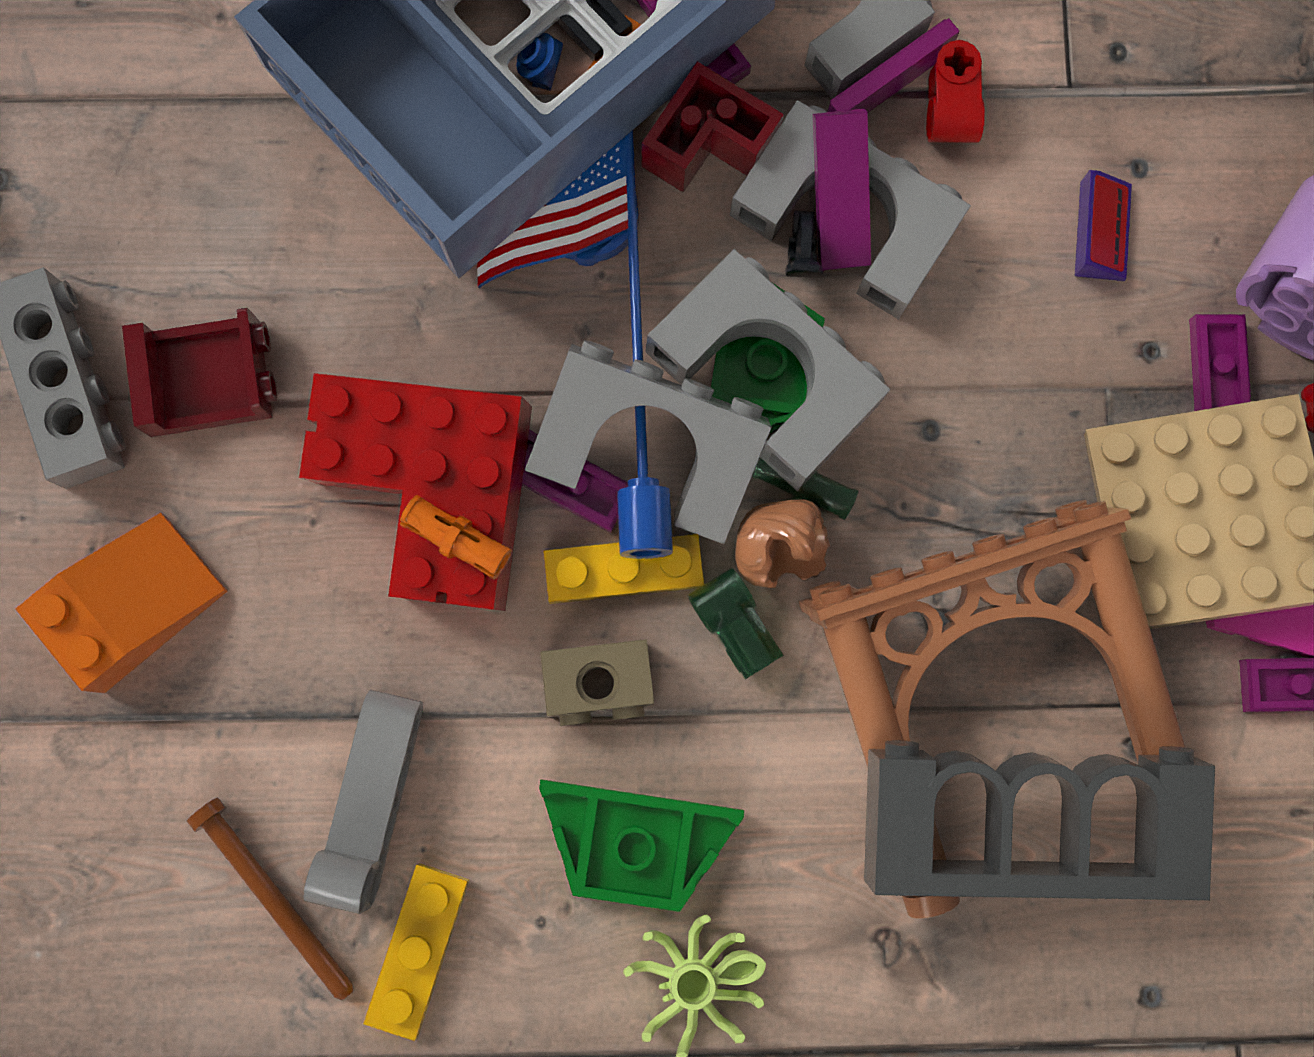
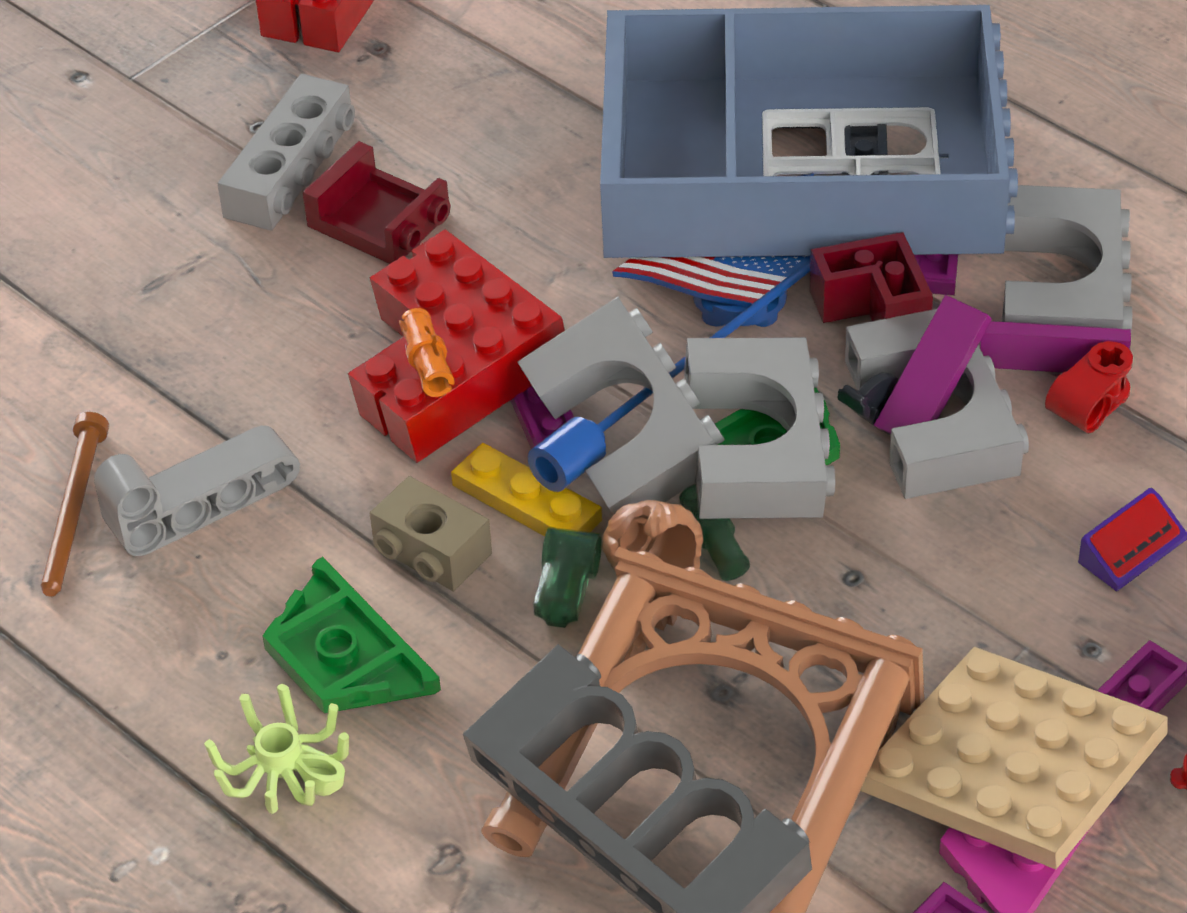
camera: 50 degrees right, 35 degrees down
orange slope [15,512,228,693] -> none
yellow plate [363,863,469,1041] -> none

